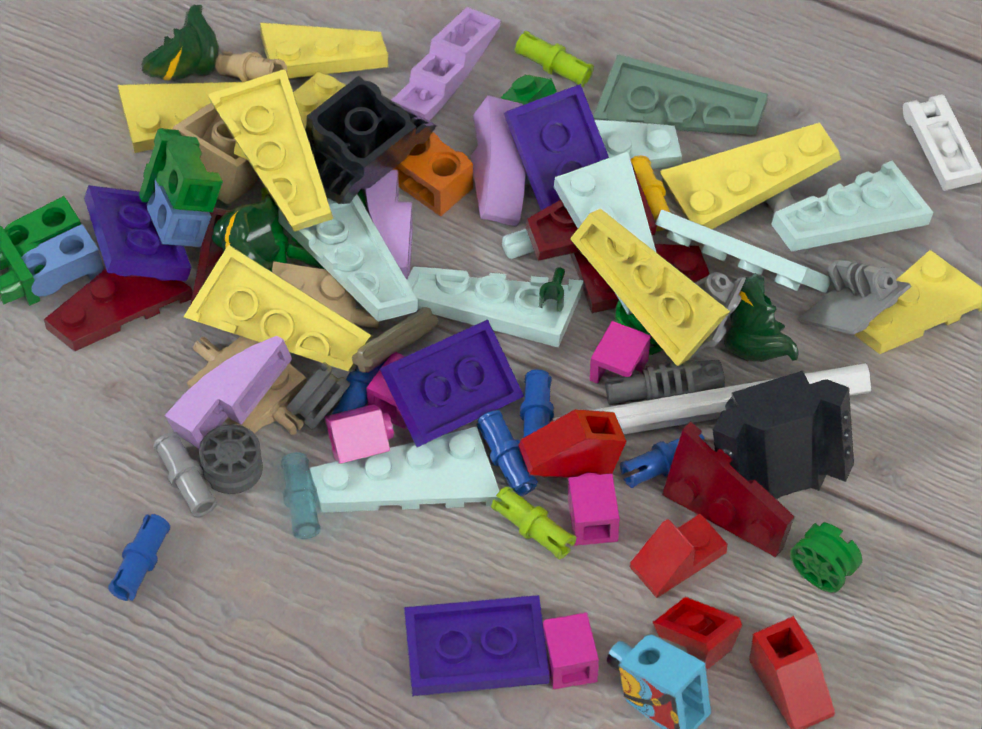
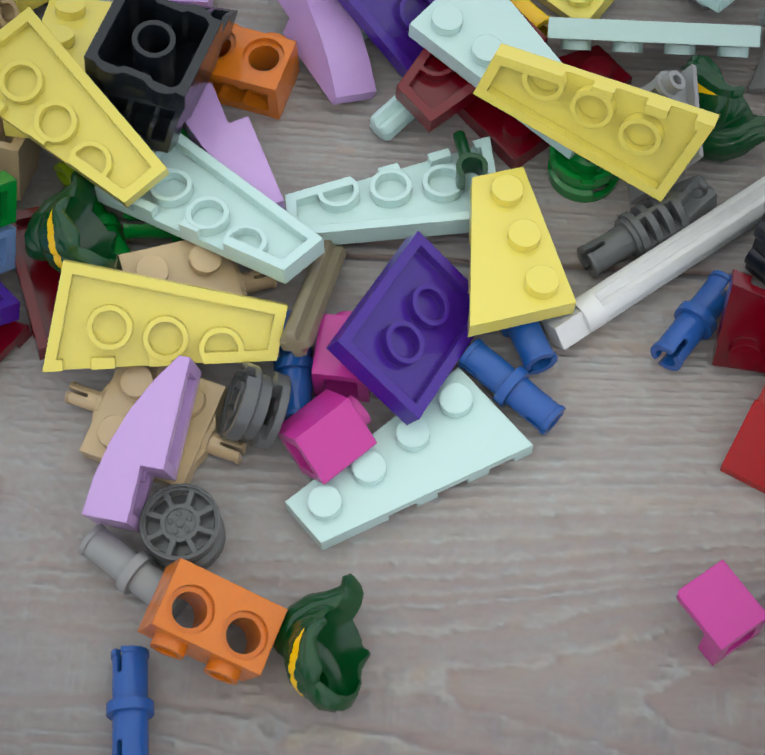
camera: 20 degrees left, 10 degrees up
clear light blue pin [281,452,321,540] -> none
dark purple plate [404,595,550,696] -> none
lime pin [491,486,576,560] -> none
red slope [519,409,627,478] -> none
dark pink brick [568,473,620,546] -> none
dark pink panel [590,321,651,384] -> none
none -> orange brick [137,558,288,685]
none -> dark green hair [273,573,371,713]
none -> light yellow wing [468,167,576,337]

